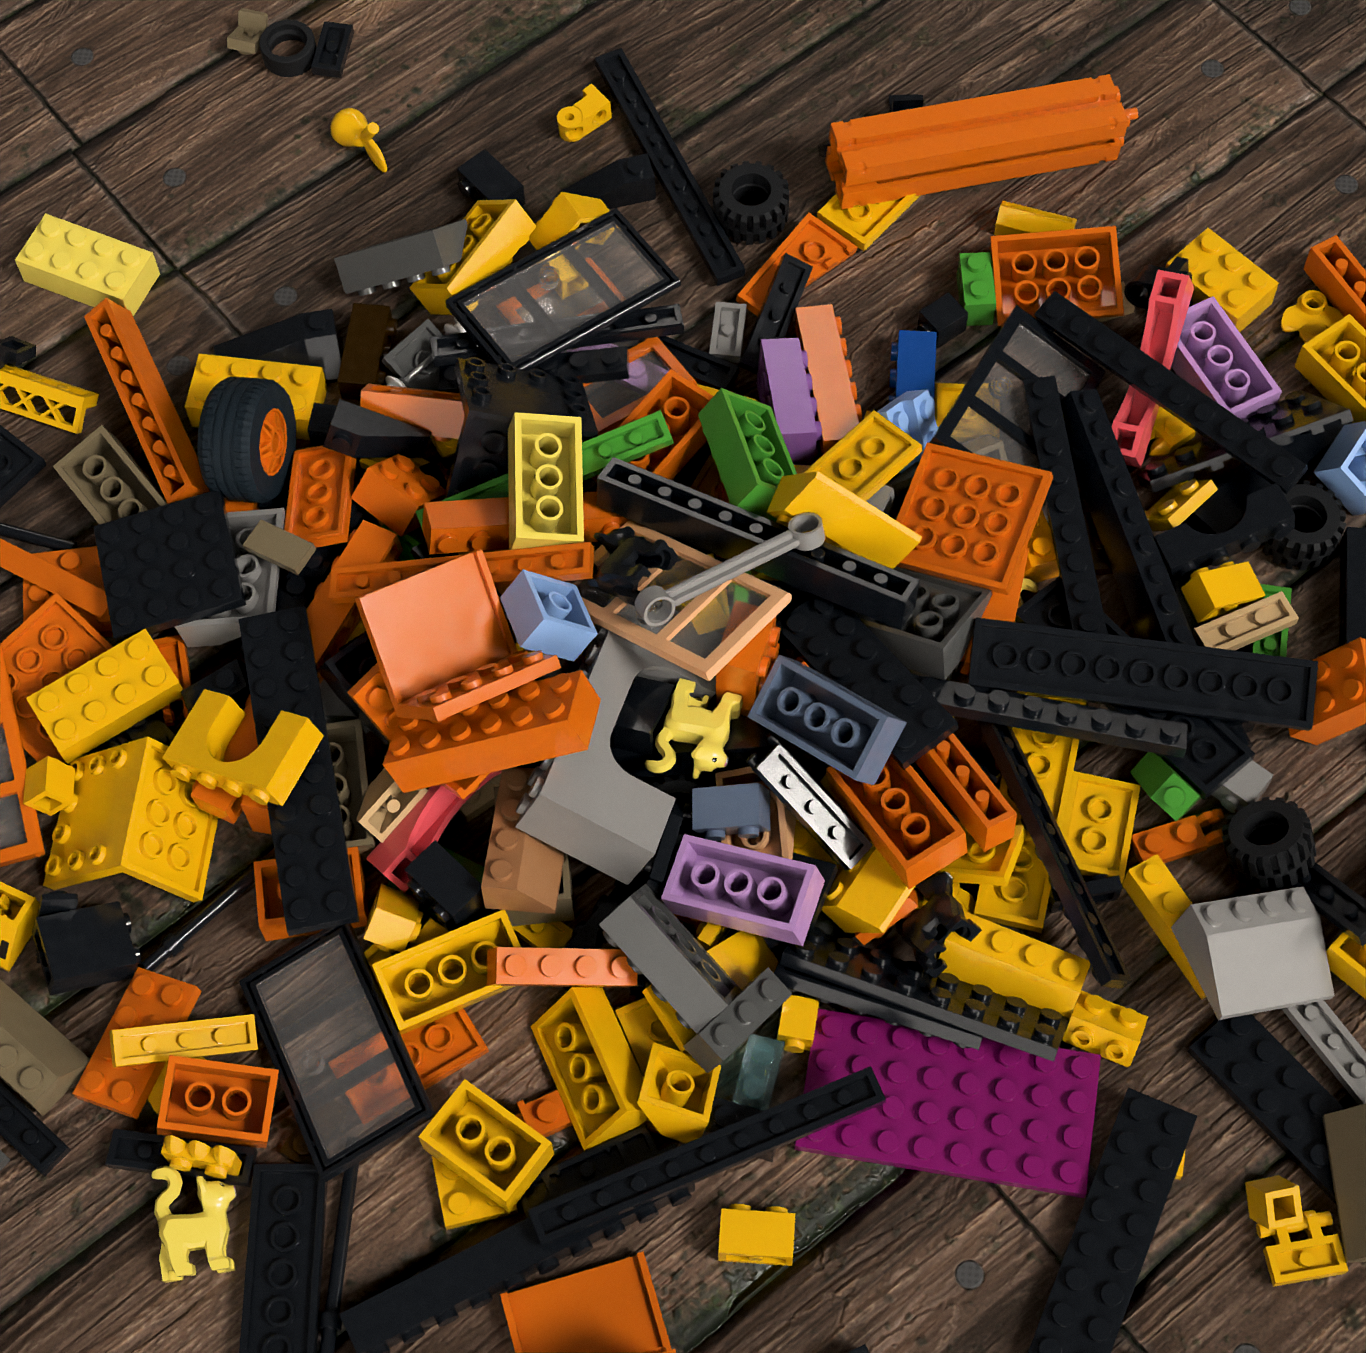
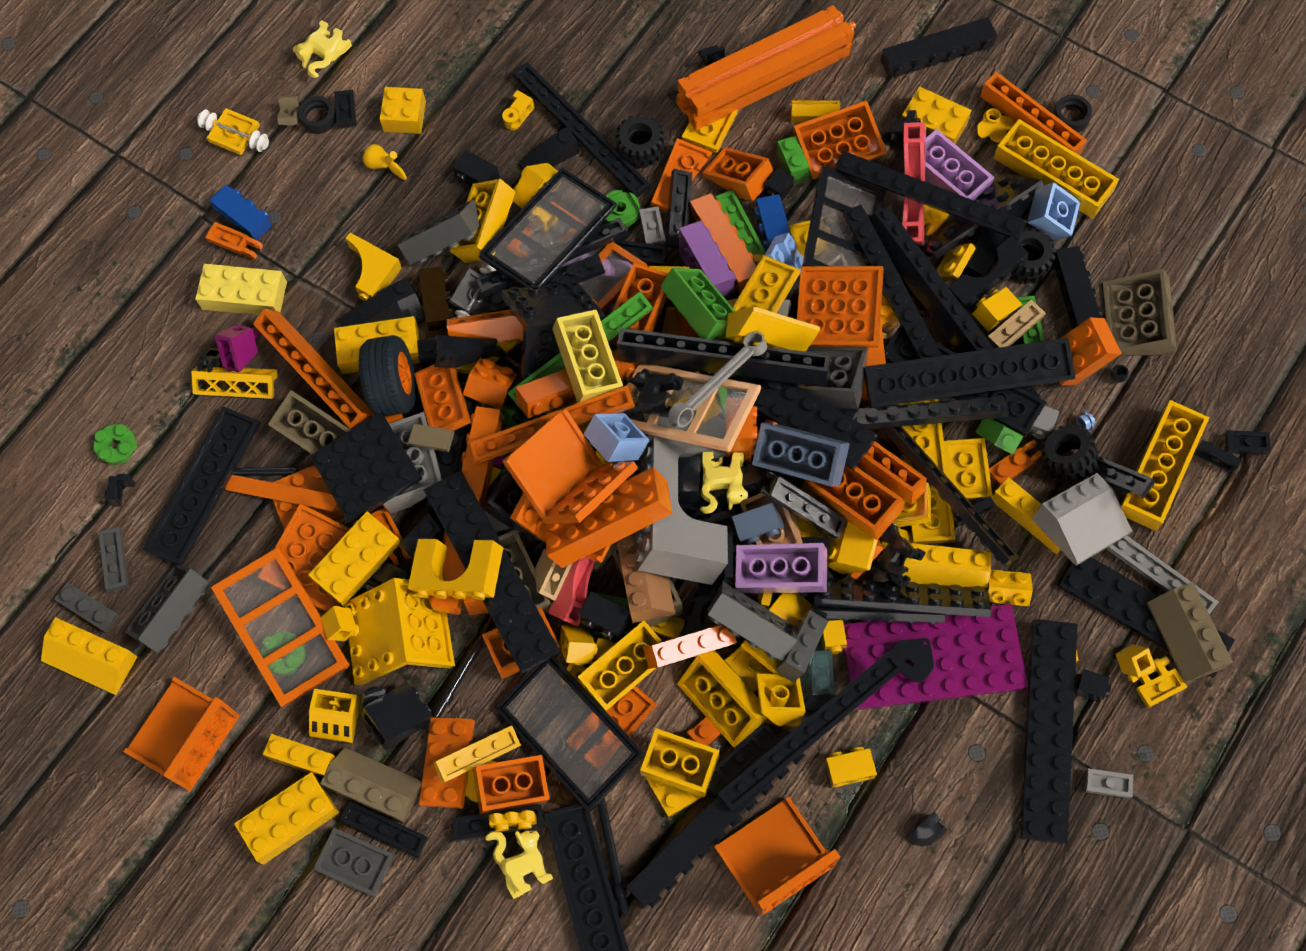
camera: 15 degrees left, 5 degrees up
none -> yellow plate [197,108,269,155]
none -> orange hinge [205,222,263,260]
none -> blue brick [209,185,272,240]
none -> magenta torso [215,325,259,372]
none -> yellow arch [346,233,402,302]
none -> yellow brick [380,87,426,134]
none -> bright green plate [601,190,640,227]
none -> orange slope [702,147,774,202]
none -> bright green plate [715,190,766,255]
none -> black brick [881,17,997,78]
none -> black piece [890,638,934,683]
none -> black brick [1074,669,1111,703]
none -> light blue plate [1076,411,1095,430]

